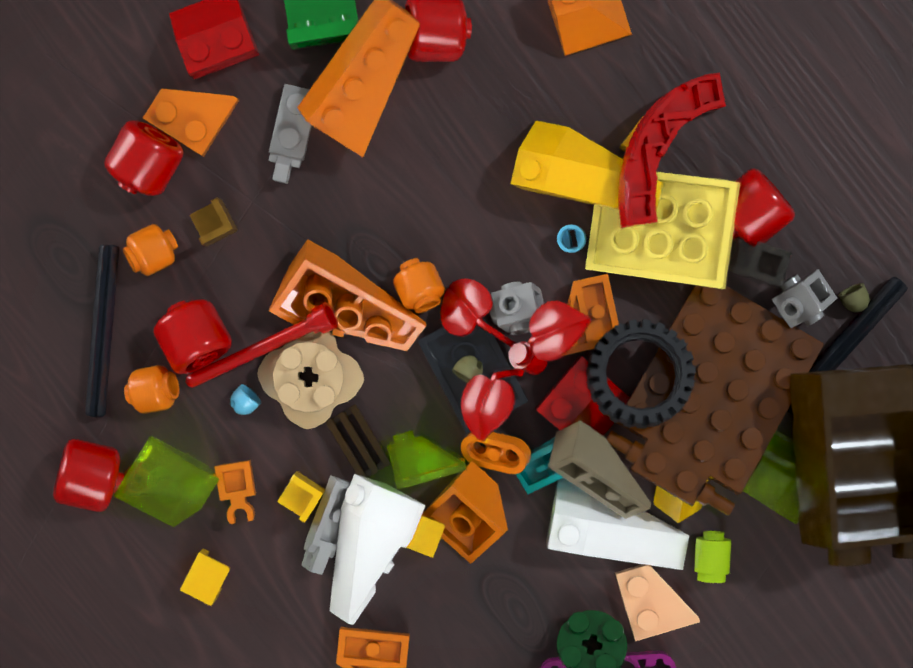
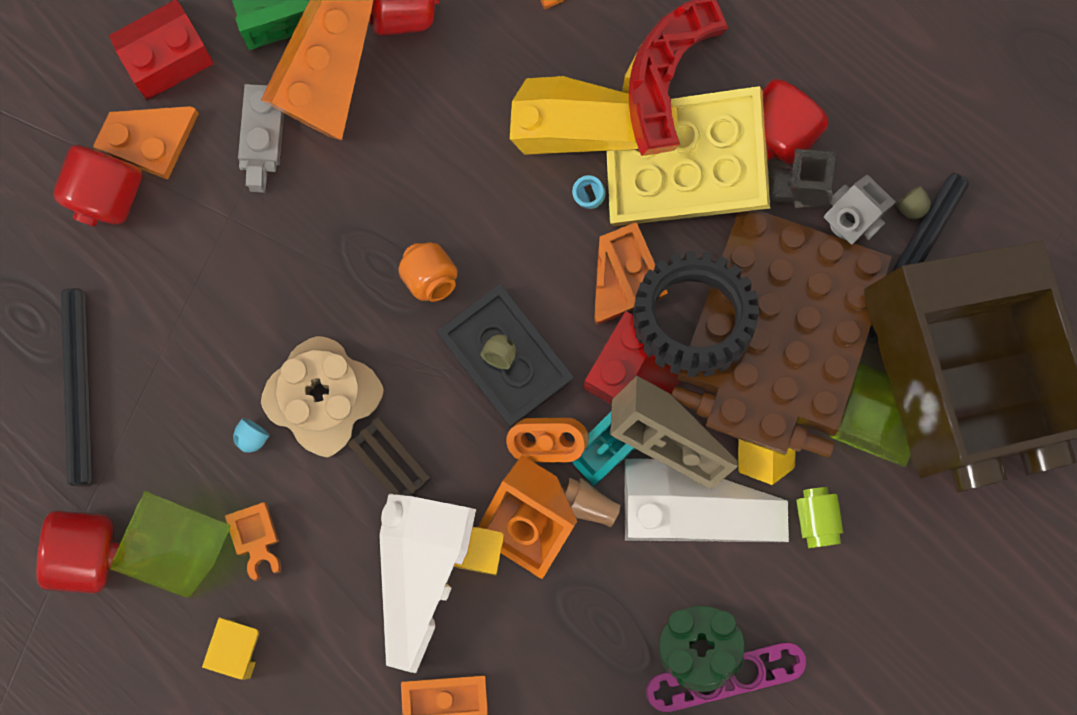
camera: 10 degrees left, 10 degrees down
orange head [123,224,178,276] -> none
orange head [124,365,180,414] -> none
red head [153,299,232,374] -> none
red piece [185,302,338,387] -> none
pearl gold panel [190,197,238,246] -> none
orange wedge [269,239,426,351] -> none
yellow panel [277,471,325,523] -> none
light grey hinge [302,475,351,575] -> none
clear neon green slope [387,430,467,489] -> none
red plant [440,279,592,441] -> none
light grey brick [490,282,544,335] -> none
light nougat wing [615,564,700,641] -> none
none -> medium nougat cone [563,478,620,527]

